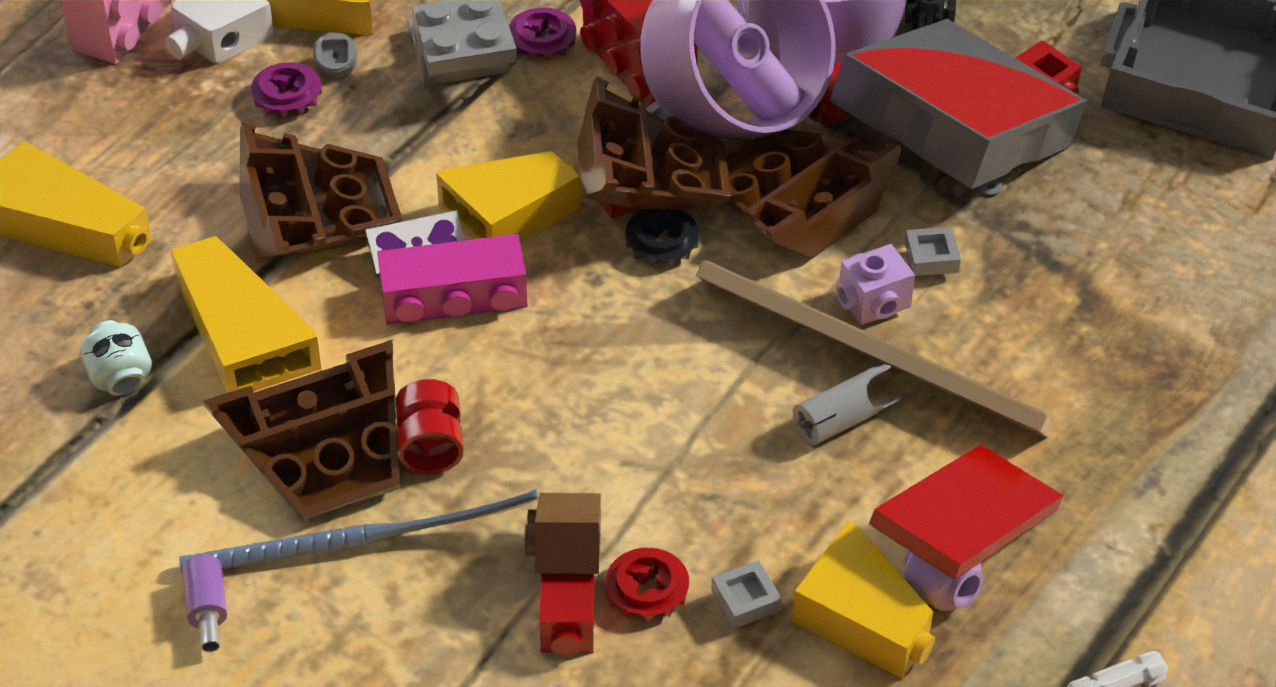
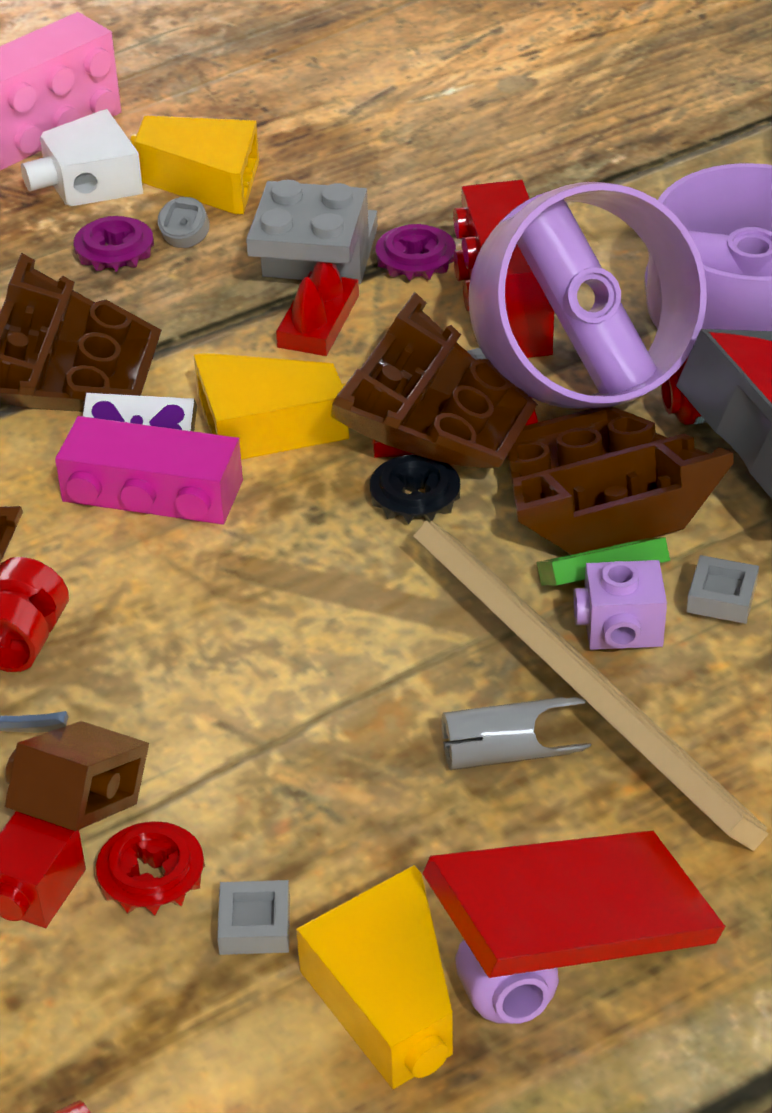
camera: 25 degrees right, 5 degrees down
none -> red tile [276,262,359,356]
none -> bright green tile [536,537,670,586]

